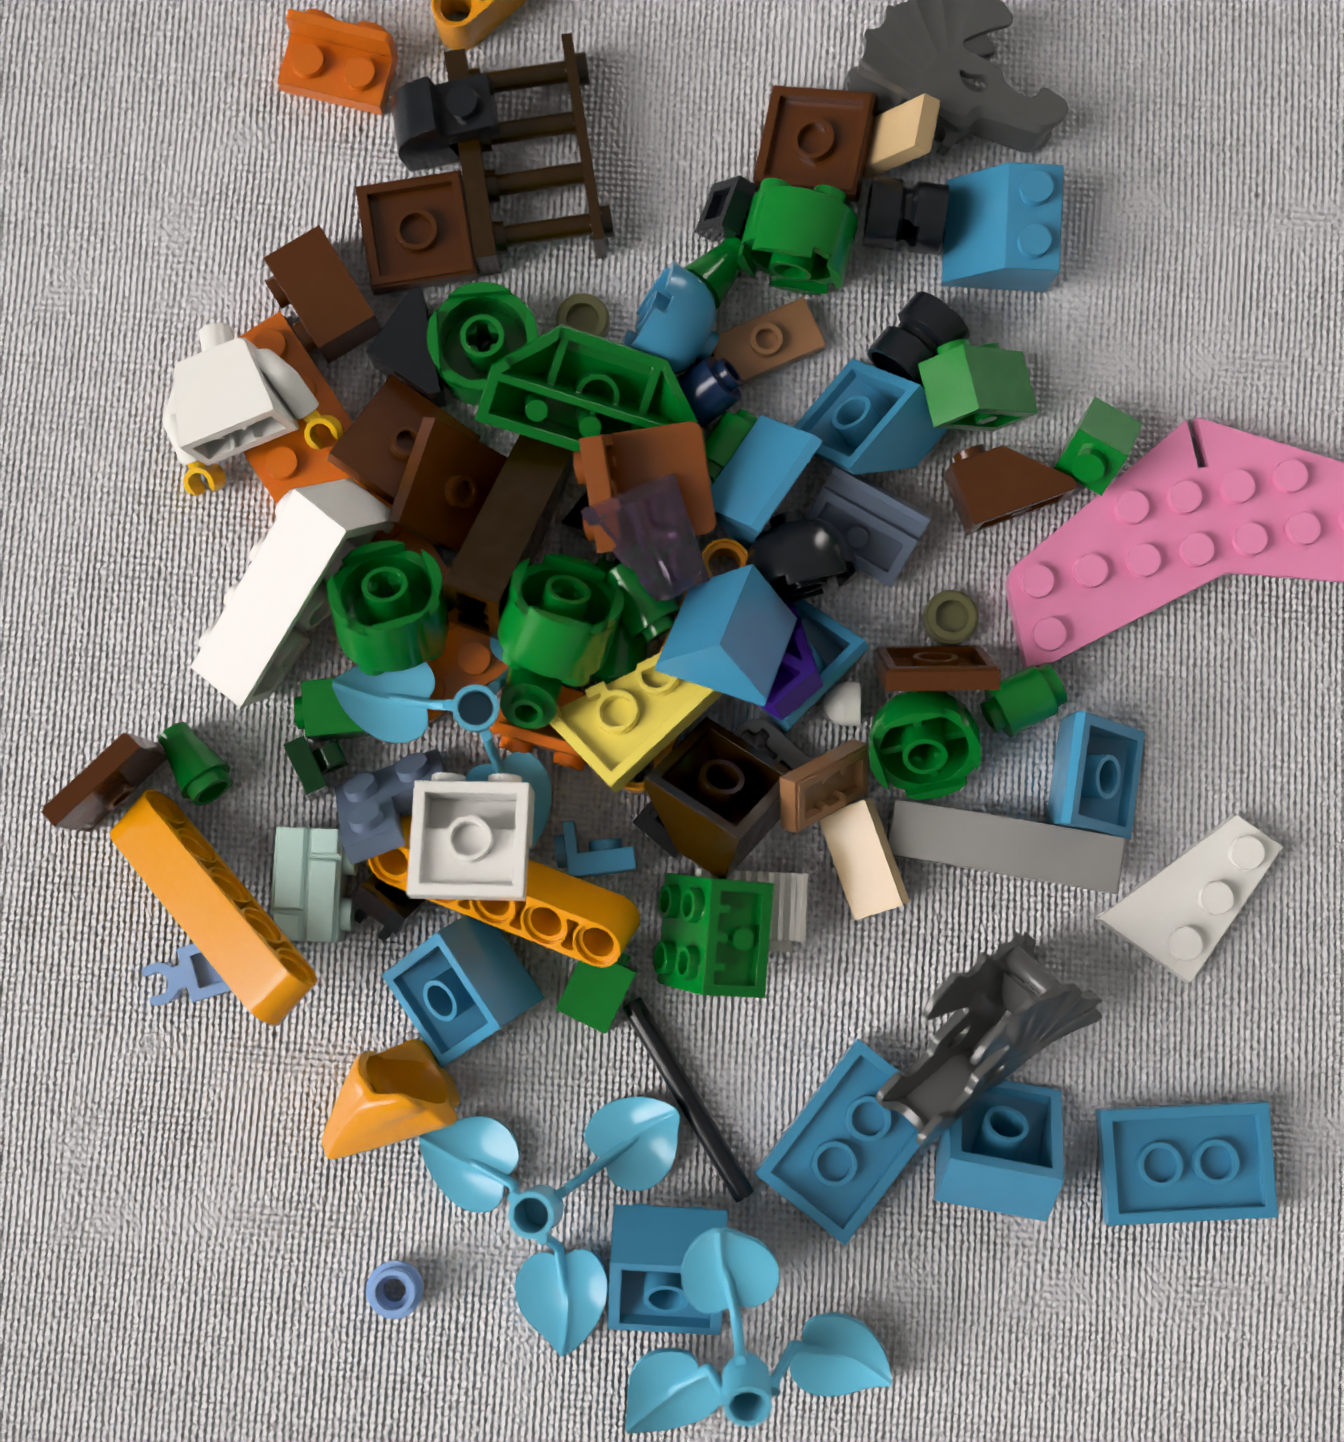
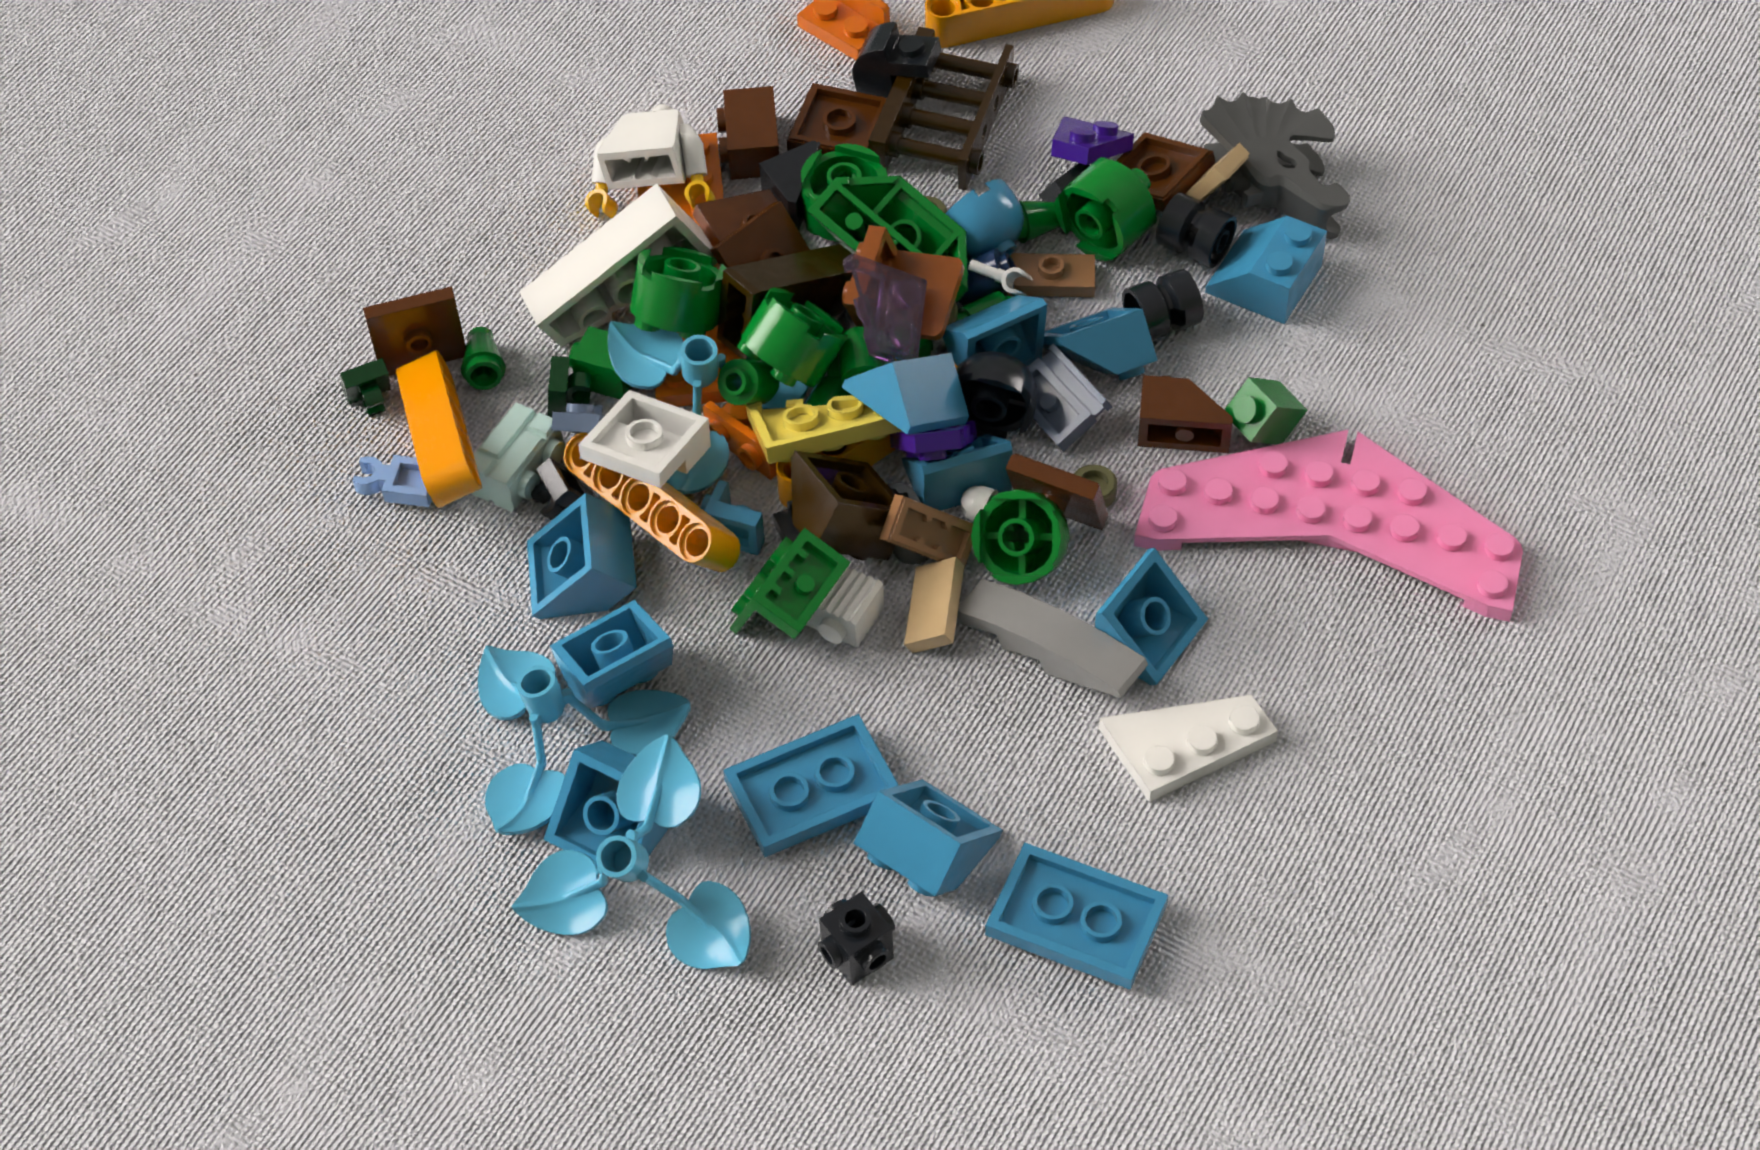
camera: 30 degrees right, 30 degrees down
light orange hat [322,1039,460,1159] -> none
light blue plate [366,1260,424,1319] -> none
green brick [555,952,637,1034] -> none
black bar [622,996,755,1203] -> none
dark grey animal [876,931,1103,1147] -> none
green brick [918,339,1038,432] -> none
green brick [980,663,1067,737] -> none
none -> dark green tile [339,358,391,417]
none -> dark azure slope [550,600,674,709]
none -> black brick [818,892,895,986]
none -> white hand [968,259,1033,296]
none -> dark purple wing [1051,117,1134,165]

